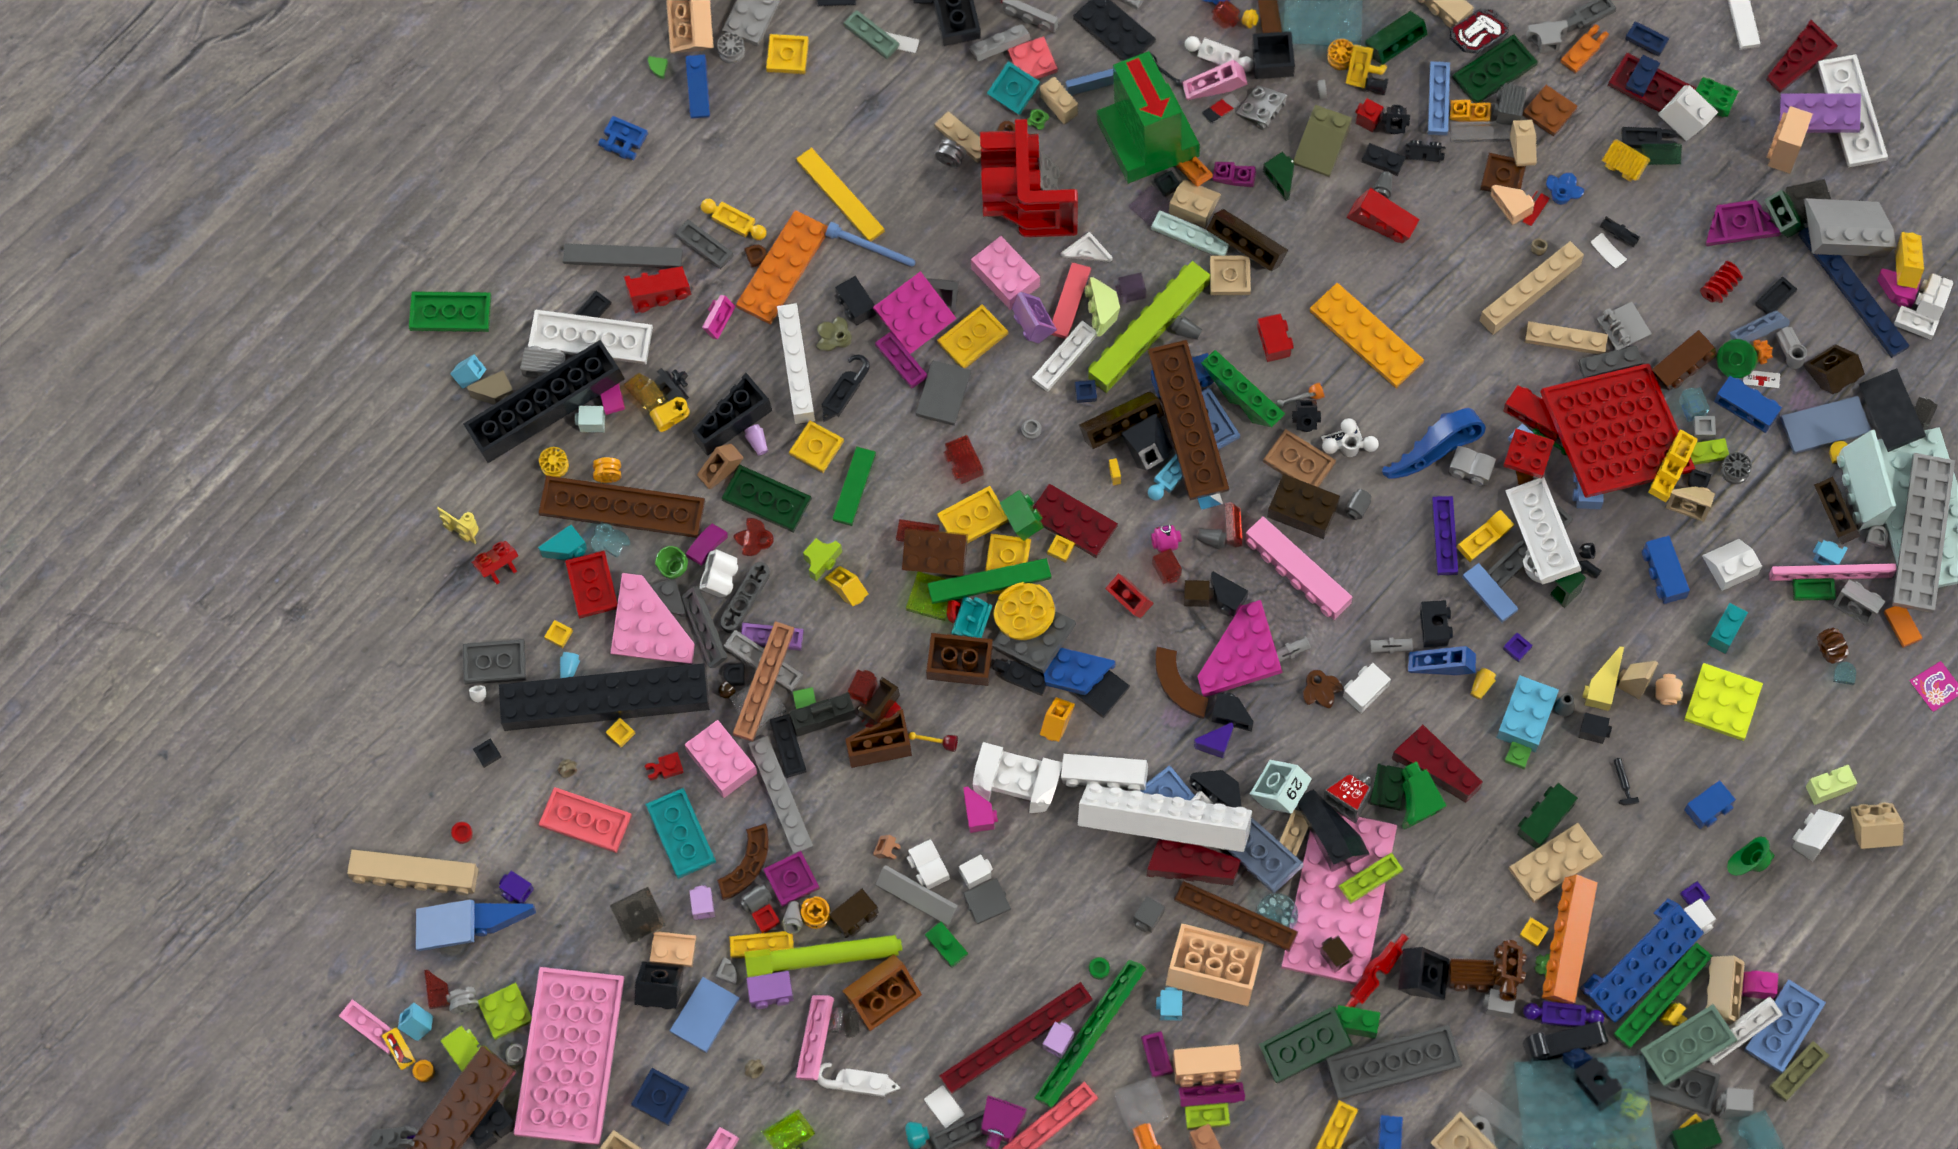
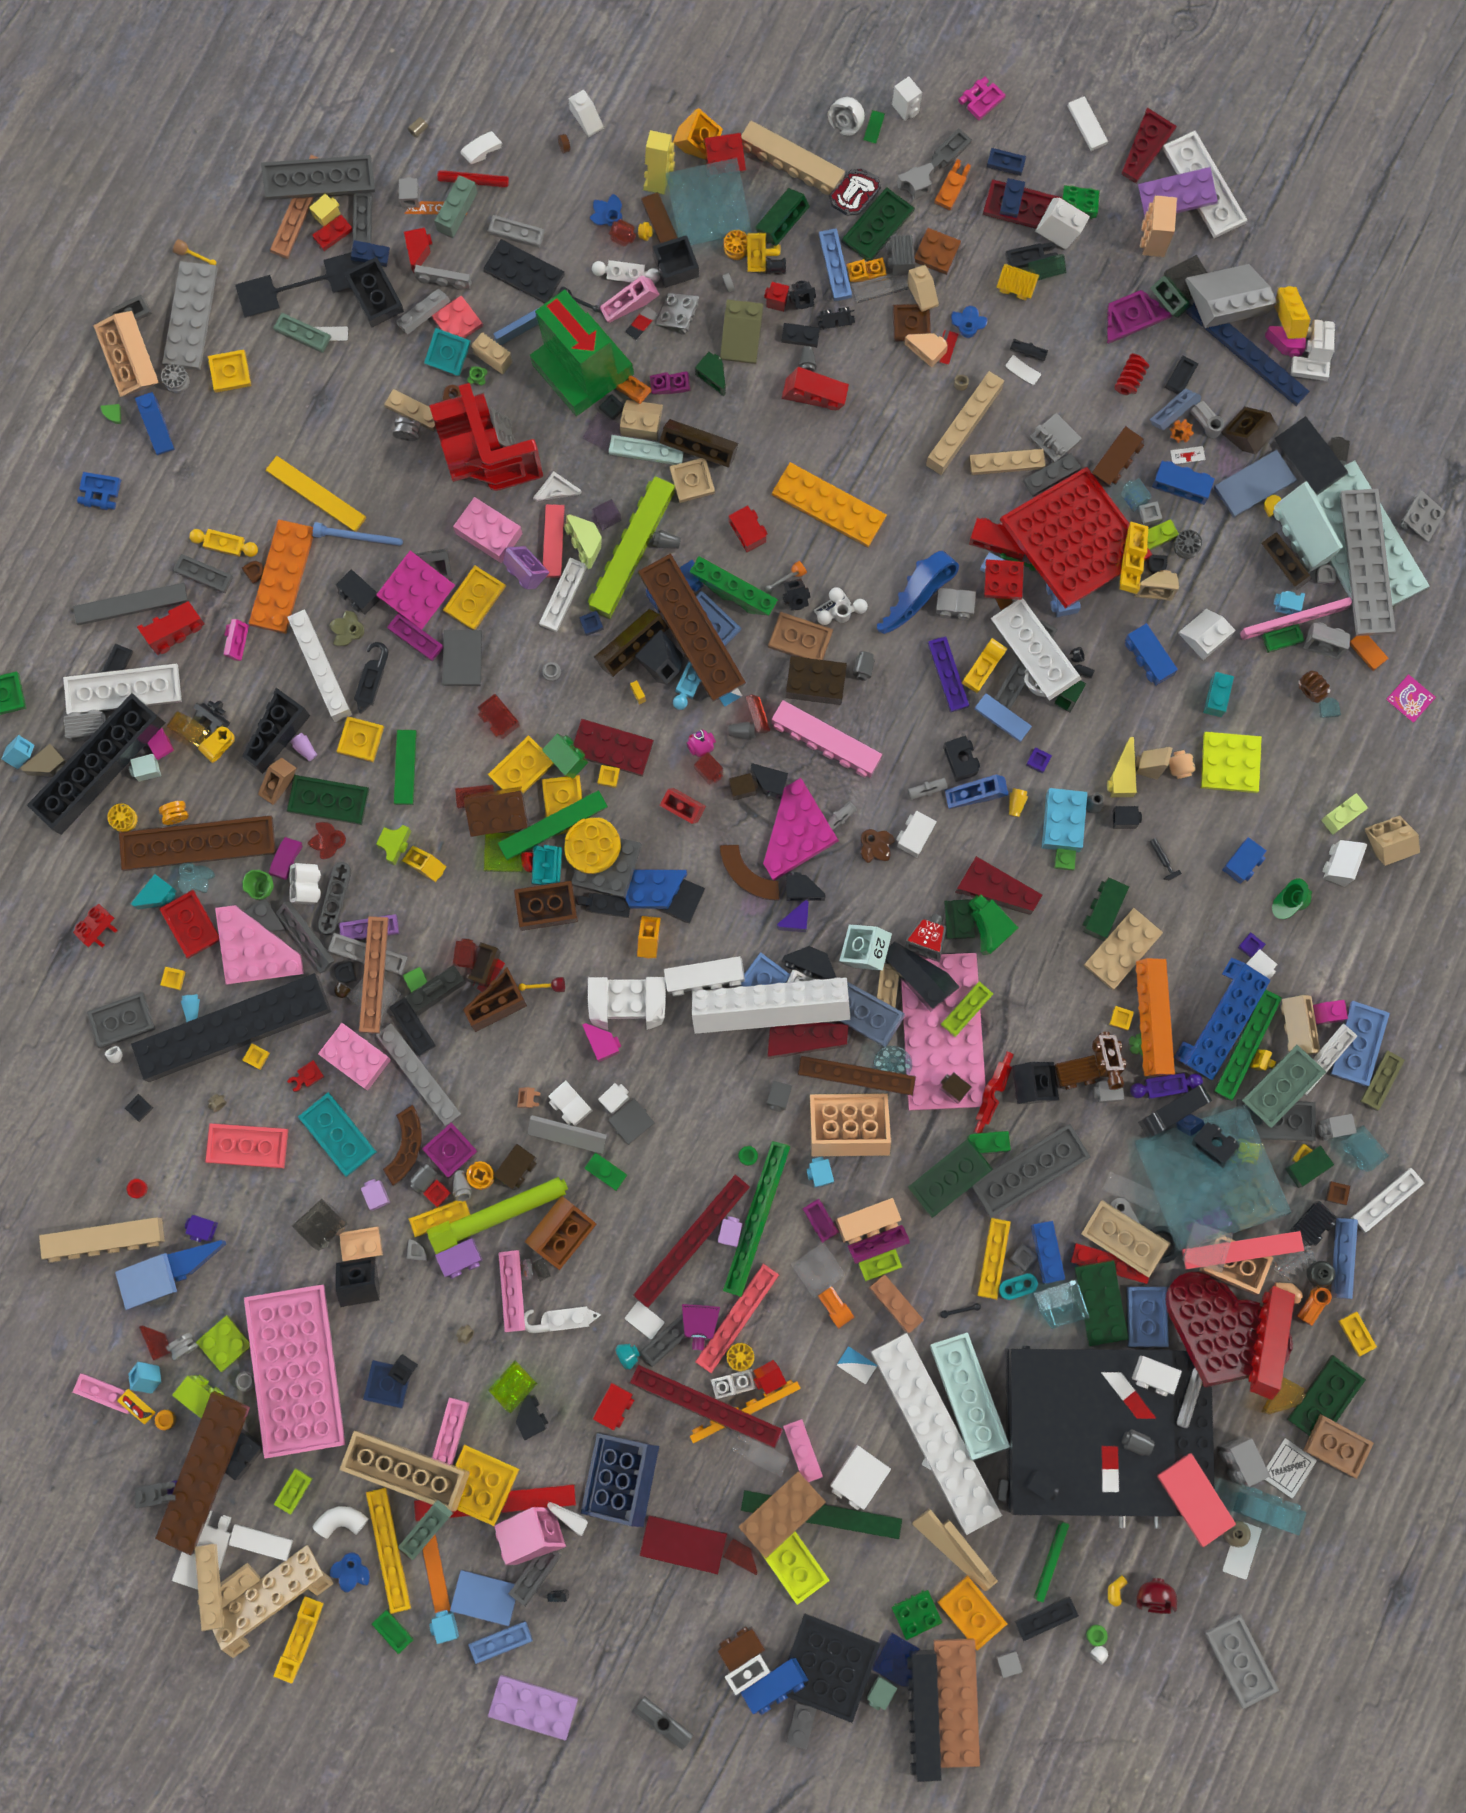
camera: 20 degrees left, 10 degrees up
light yellow hinge [437,507,479,544] -> none
medium blue tile [670,977,739,1053] -> none
green tile [1716,339,1758,379] -> none
none -> black slope [388,1354,418,1386]

